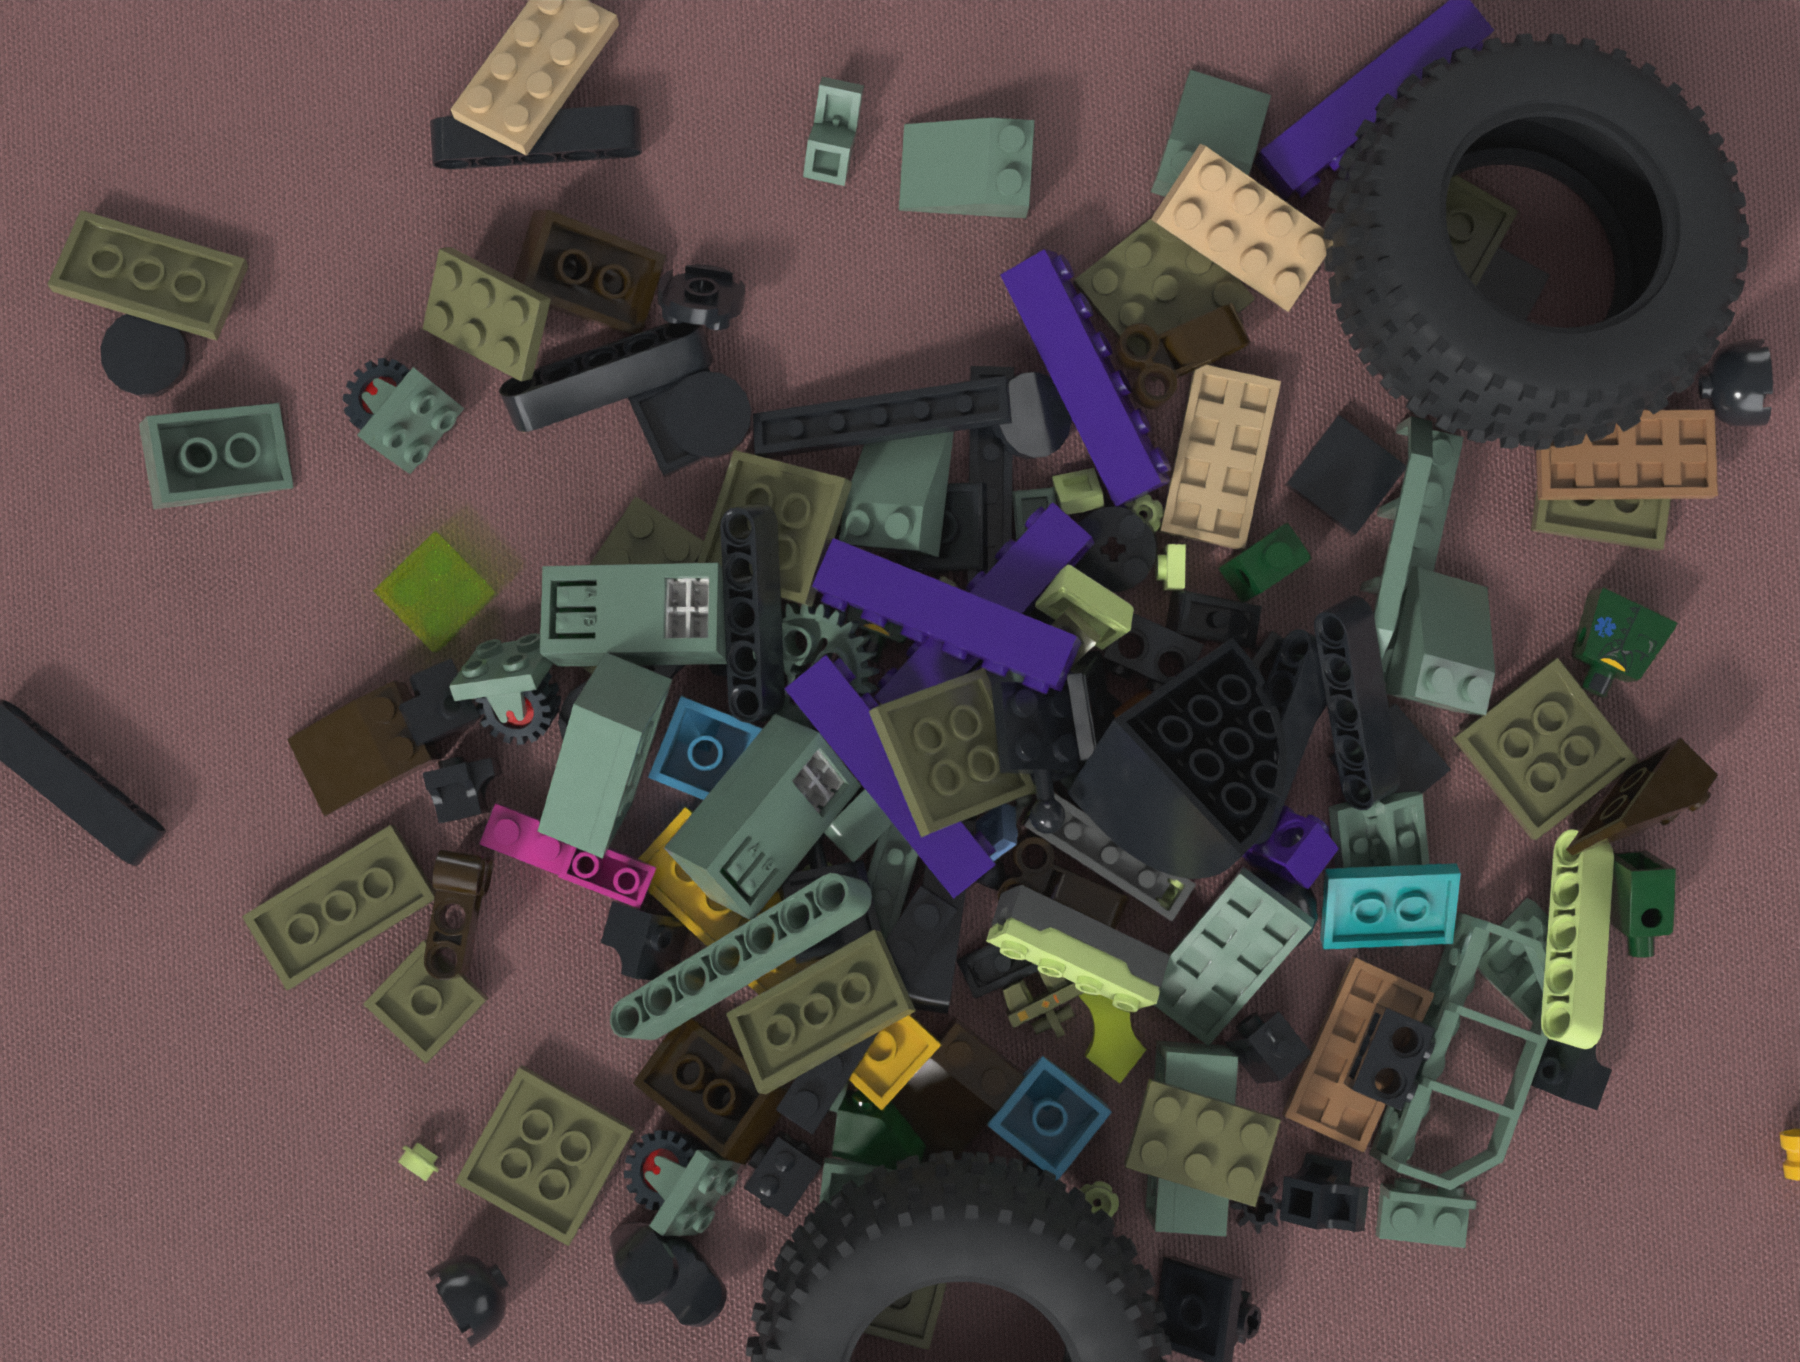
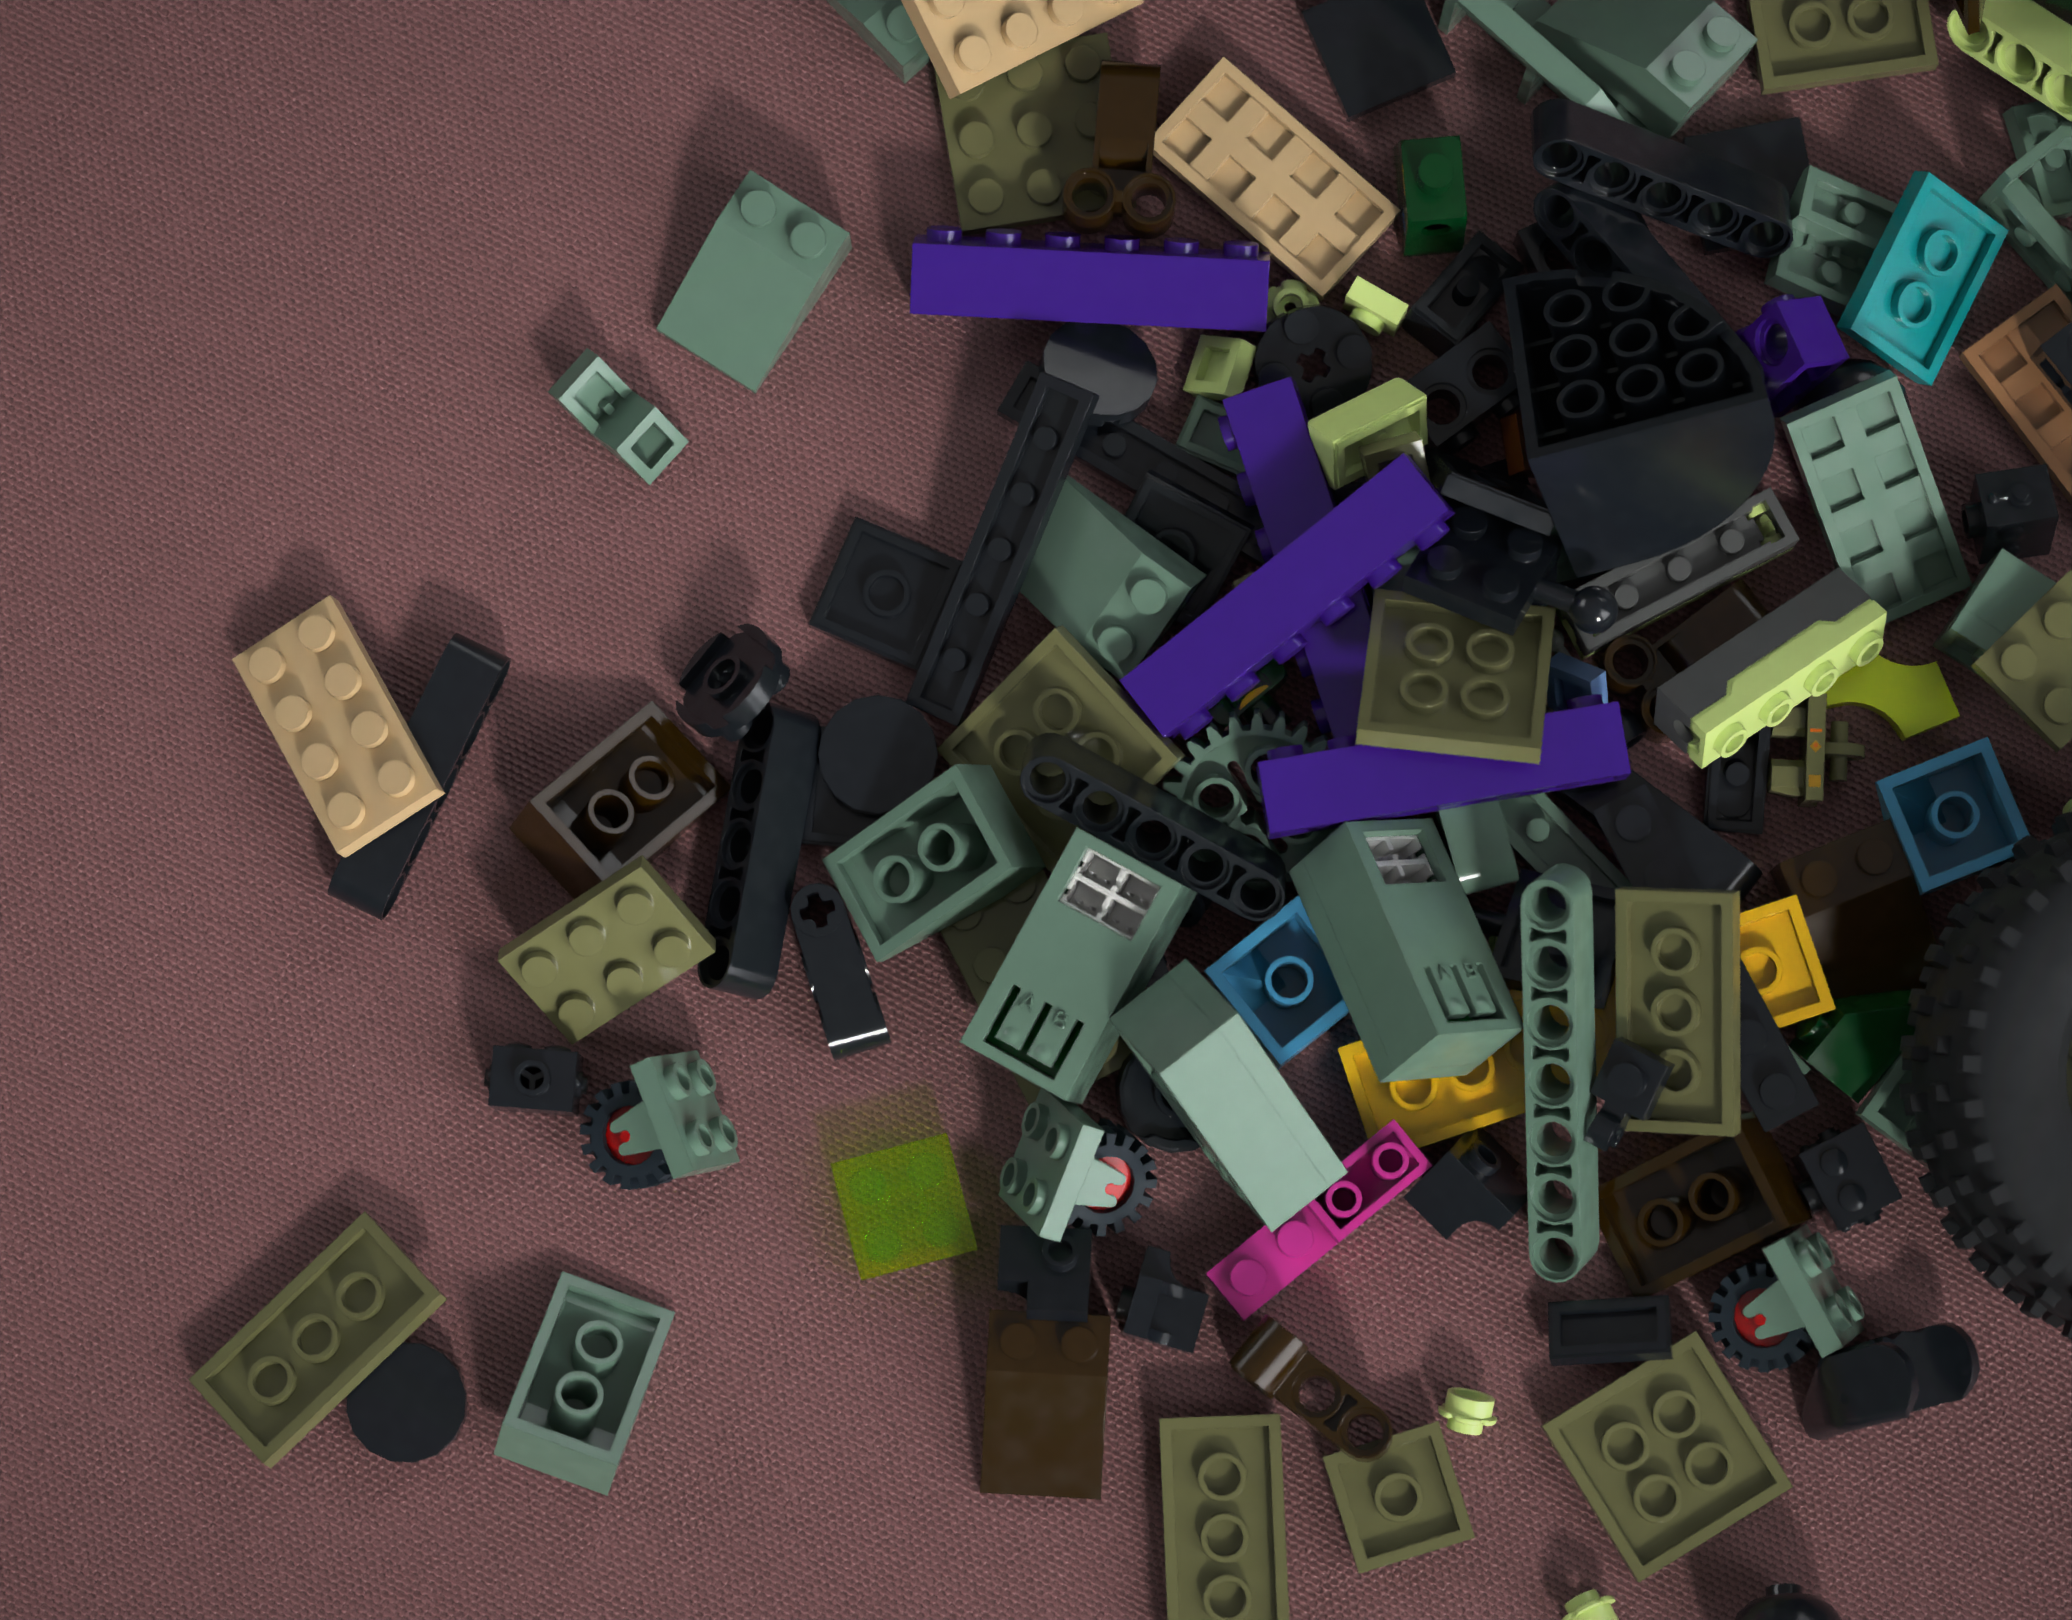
camera: 55 degrees left, 5 degrees down
none -> black head [484,1042,588,1117]
none -> black piece [790,883,891,1061]
none -> black tile [808,517,962,673]
none -> sand green slope [822,764,1046,962]
none -> yellowish green plate [1438,1387,1497,1435]
none -> black tile [1548,1295,1673,1366]
none -> black plate [1584,1037,1675,1151]

